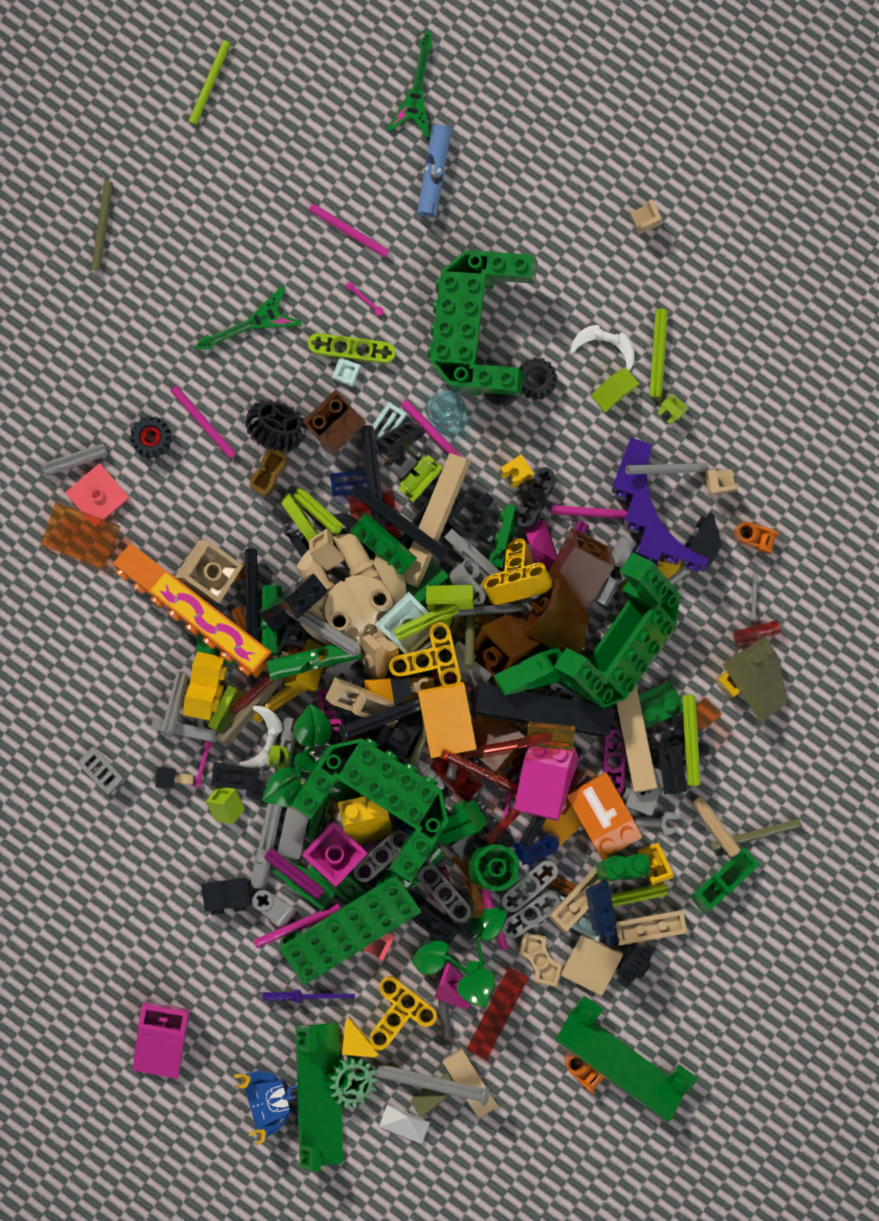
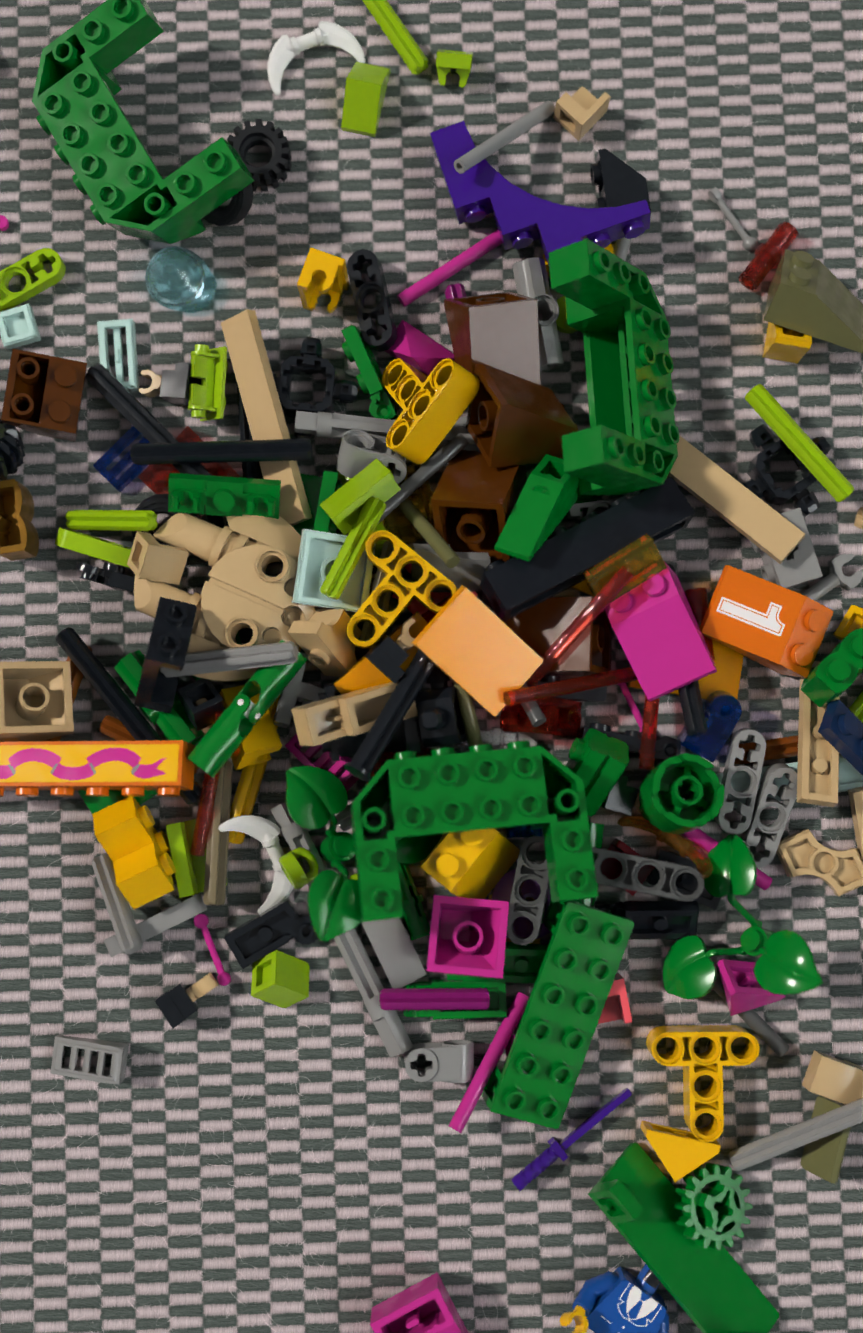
camera: 35 degrees left, 0 degrees up
black brick [201,877,252,915] -> none
black slope [375,420,426,461] -> none
white slope [379,1104,430,1144] -> none
dark pink piece [401,399,462,457] -> none
clear red tile [466,966,529,1061] -> none
magenta beam [603,729,625,794] -> none
green plate [638,680,683,729] -> none
black hinge [658,746,687,795] -> none
clear orange panel [696,698,722,732] -> none
orange piece [733,522,780,555] -> none

